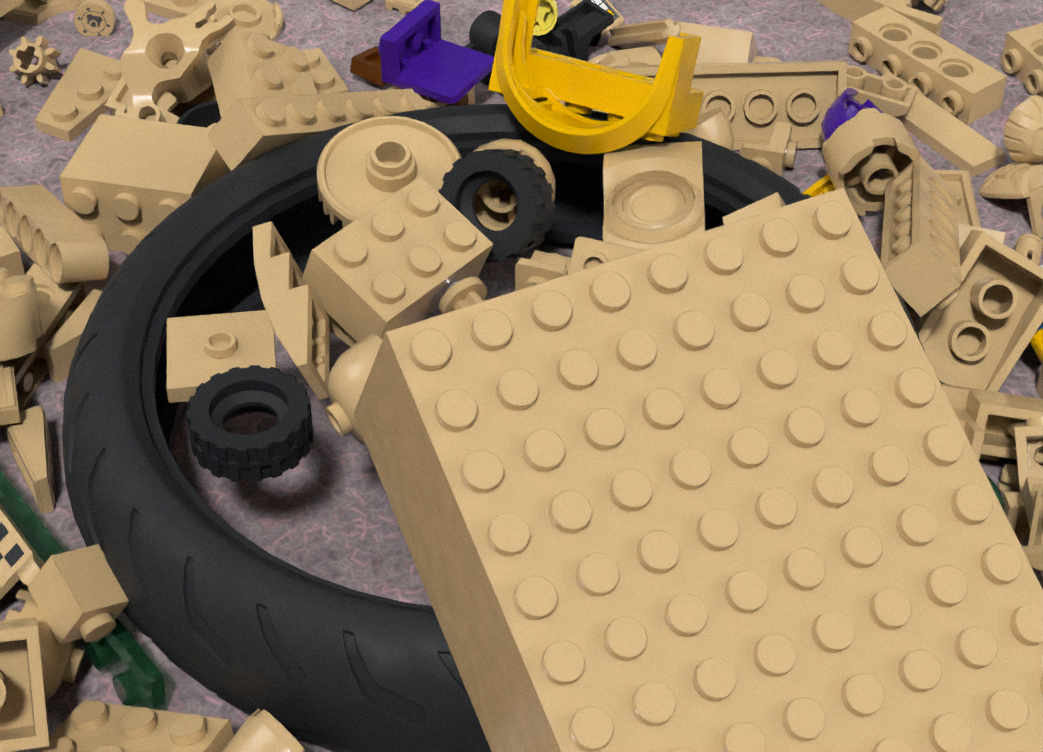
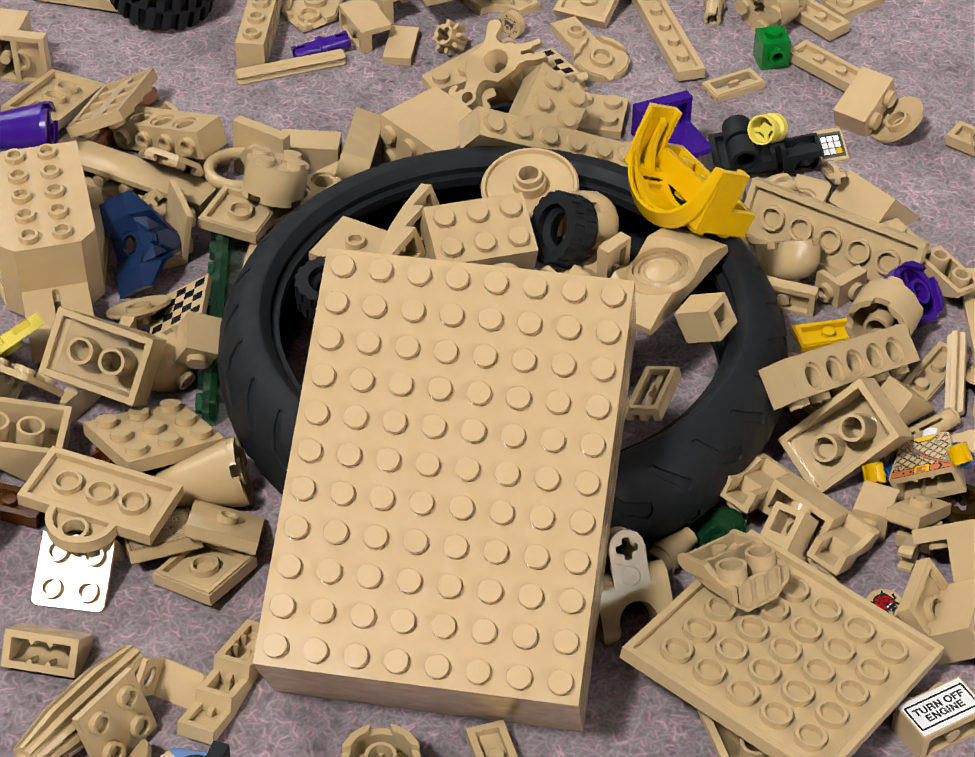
camera: 35 degrees right, 0 degrees up
none -> tan bracket [583,232,631,278]
none -> tan axle [944,330,968,416]

